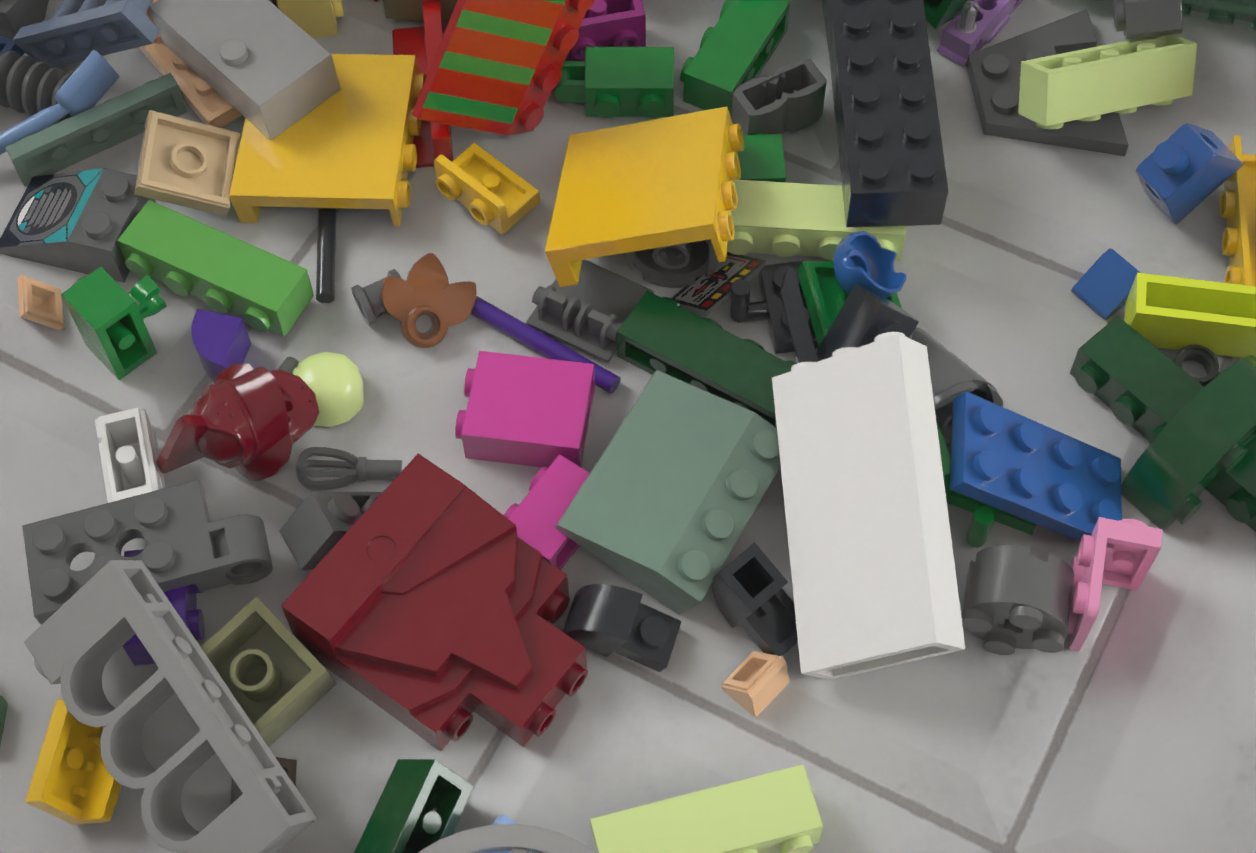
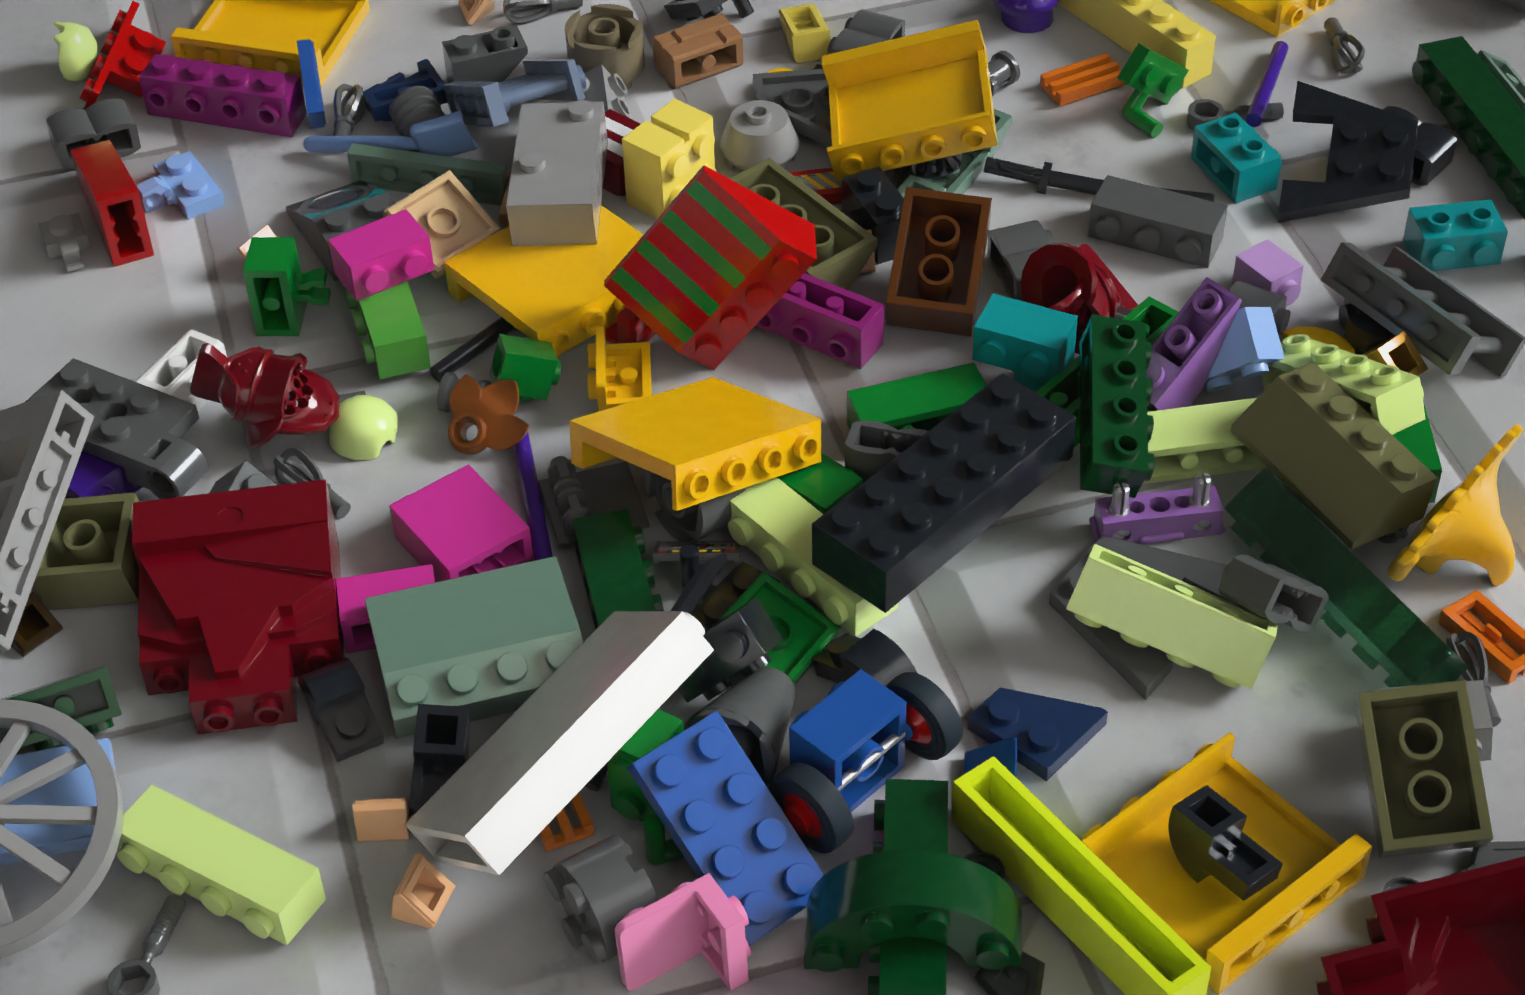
camera: 45 degrees right, 15 degrees down
dark purple brick [191,309,251,382] -> none
green brick [554,47,674,118] -> none
blue hair [833,231,906,298] -> none
blue torso [1136,123,1244,225] -> none
none -> dark pink piece [328,209,434,301]
none -> light nougat slope [391,853,456,929]
none -> green brick [489,334,561,402]
none -> brick [769,669,963,854]
none -> black brick [812,629,917,686]
none -> dark blue wing [968,687,1108,782]

